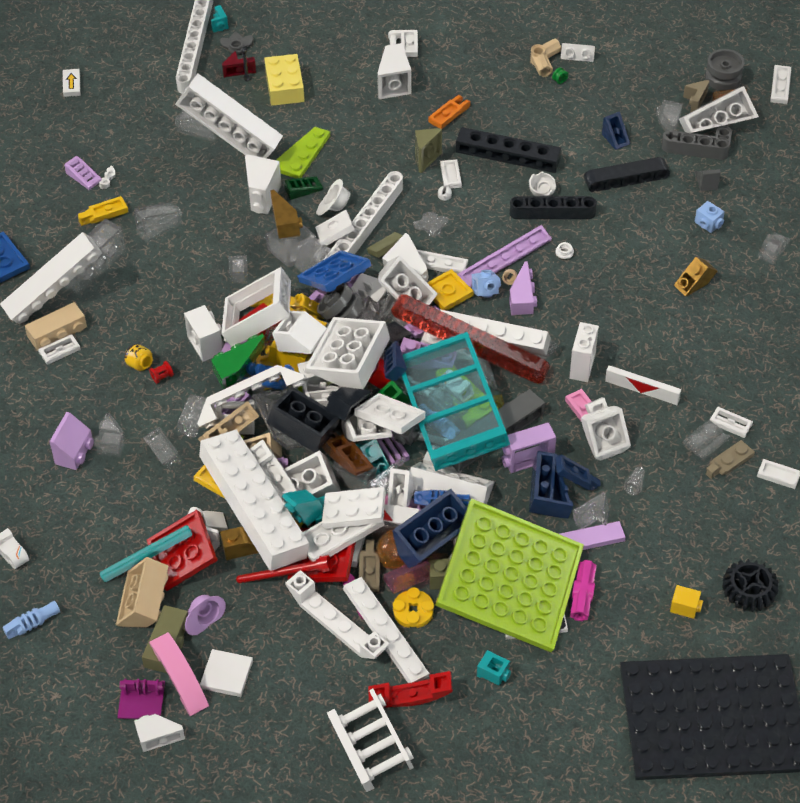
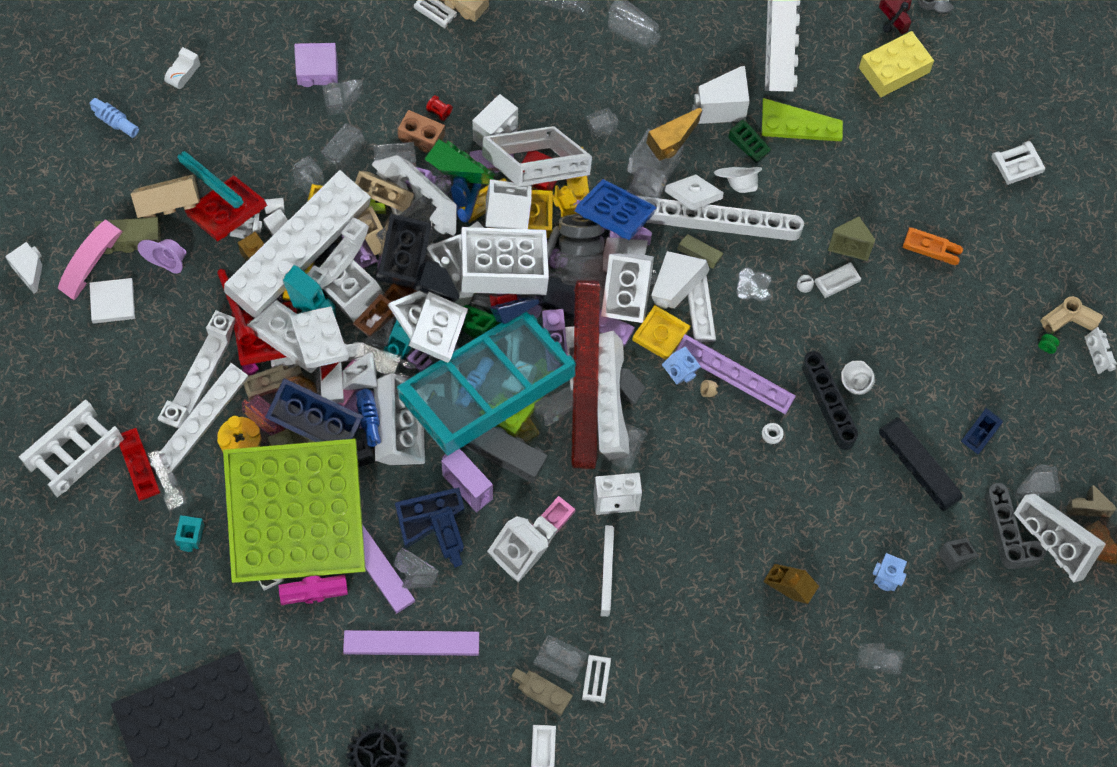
camera: 65 degrees right, 15 degrees up
magenta hinge [117,678,165,719] -> none
yellow head [125,344,153,371] -> none
white slope [378,43,411,99] -> none
black brick [456,127,561,173] -> none
lavender slope [509,261,537,315] -> none
clear cone [624,467,645,495] -> none
yellow brick [670,585,703,619] -> none
none -> clear plate [148,450,187,511]
none -> clear hinge [292,155,325,196]
none -> lavender tile [343,630,479,656]
none -> nougat brick [398,110,445,153]

